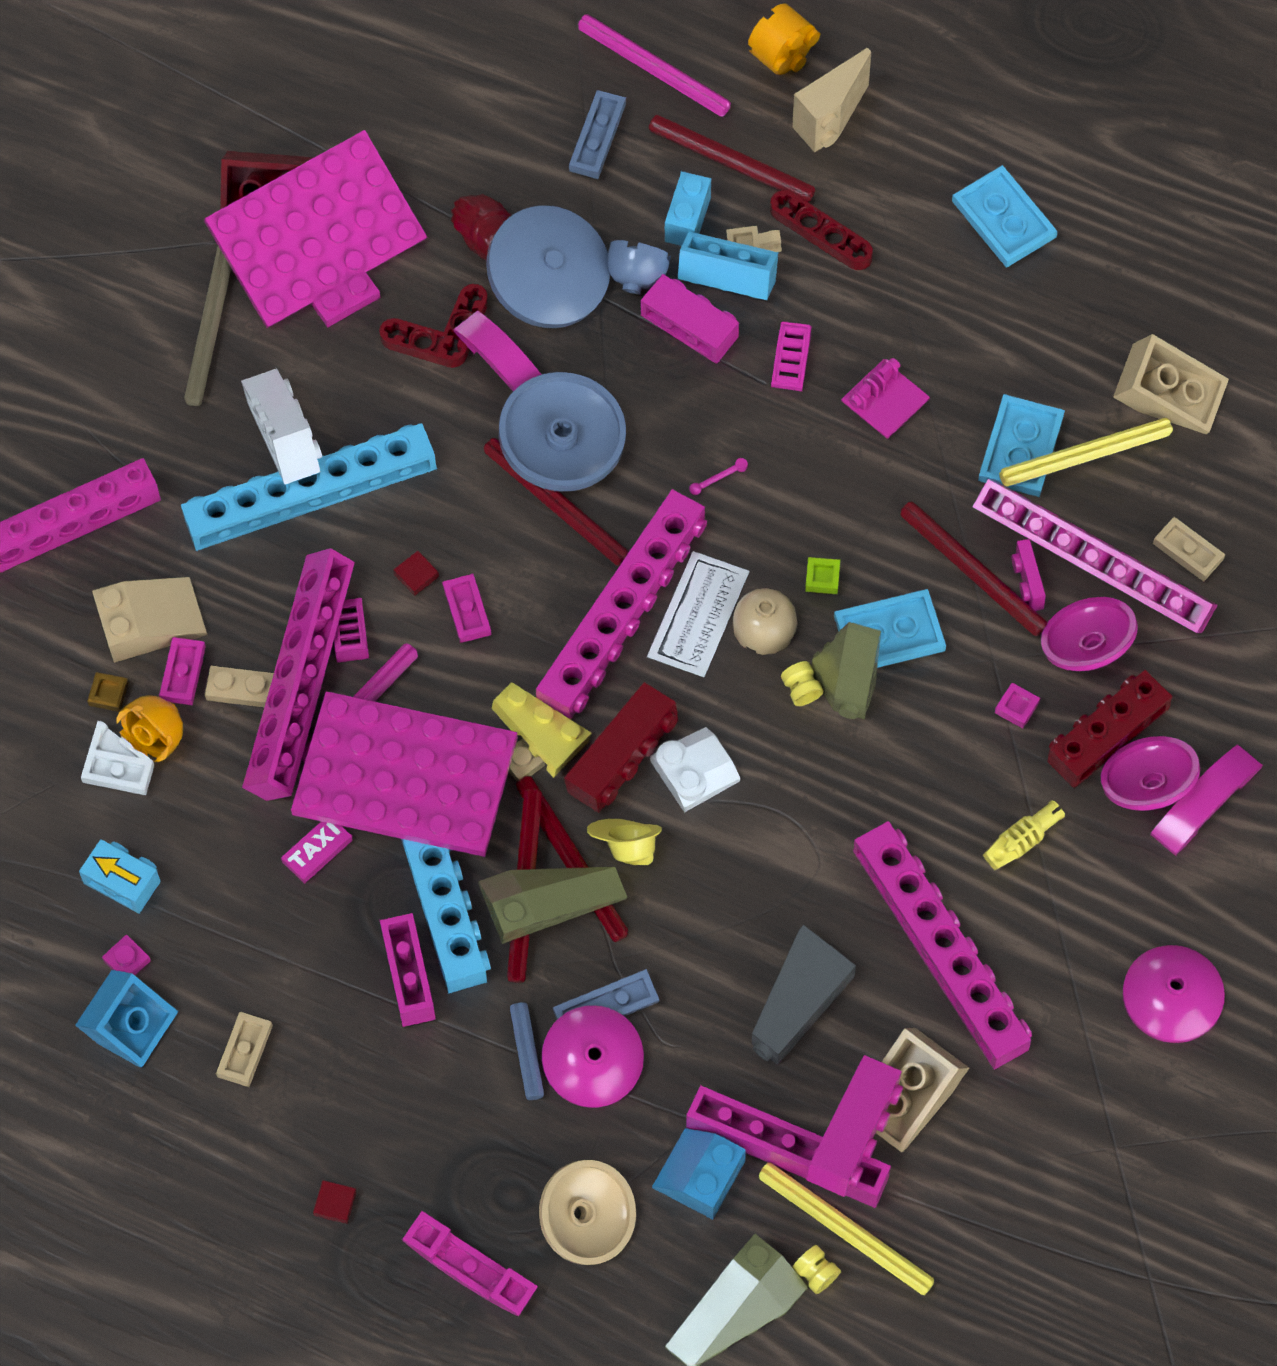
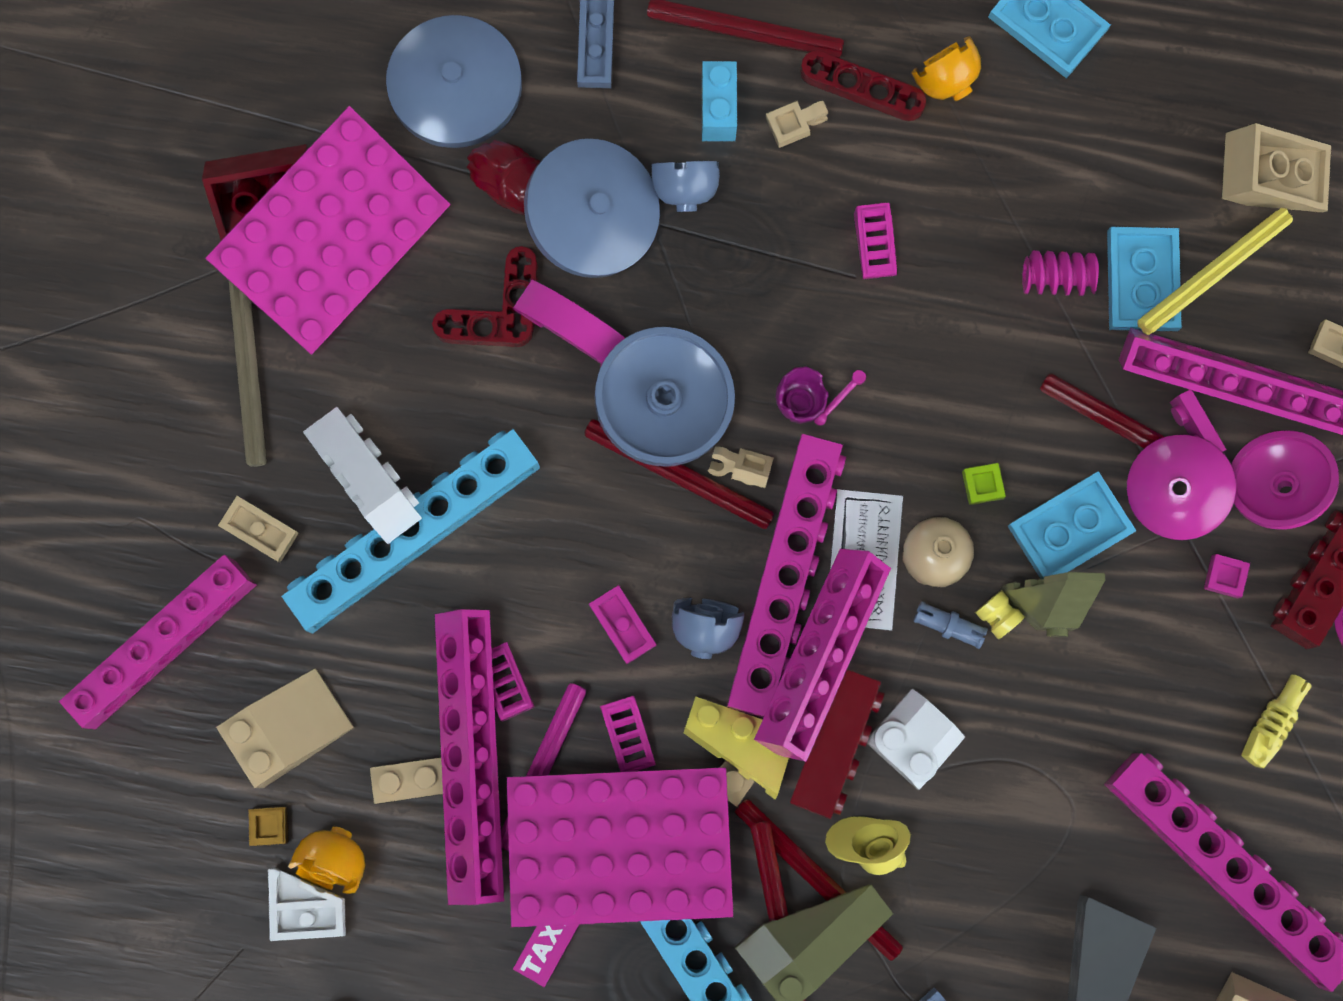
camera: 20 degrees left, 15 degrees up
dark pink plate [159,637,206,705] -> none
dark pink plate [311,270,381,328] -> none
dark red tile [393,551,439,596] -> none
dark pink brick [641,274,739,364] -> none
medium azure brick [678,232,778,300] -> none
dark pink hinge [841,358,930,439] -> none
none -> tan plate [218,496,299,563]
none -> sand blue dish [386,15,522,148]
none -> dark pink slope [600,696,656,772]
none -> sand blue cylinder [672,598,744,659]
none -> tan plate [708,447,774,488]
none -> dark pink brick [754,549,891,762]
none -> magenta hair [775,366,829,424]
none -> light orange cylinder [911,36,981,101]
none -> sand blue pin [913,601,988,649]
none -> dark pink piece [1022,250,1099,296]
none -> dark pink dish [1127,435,1236,540]

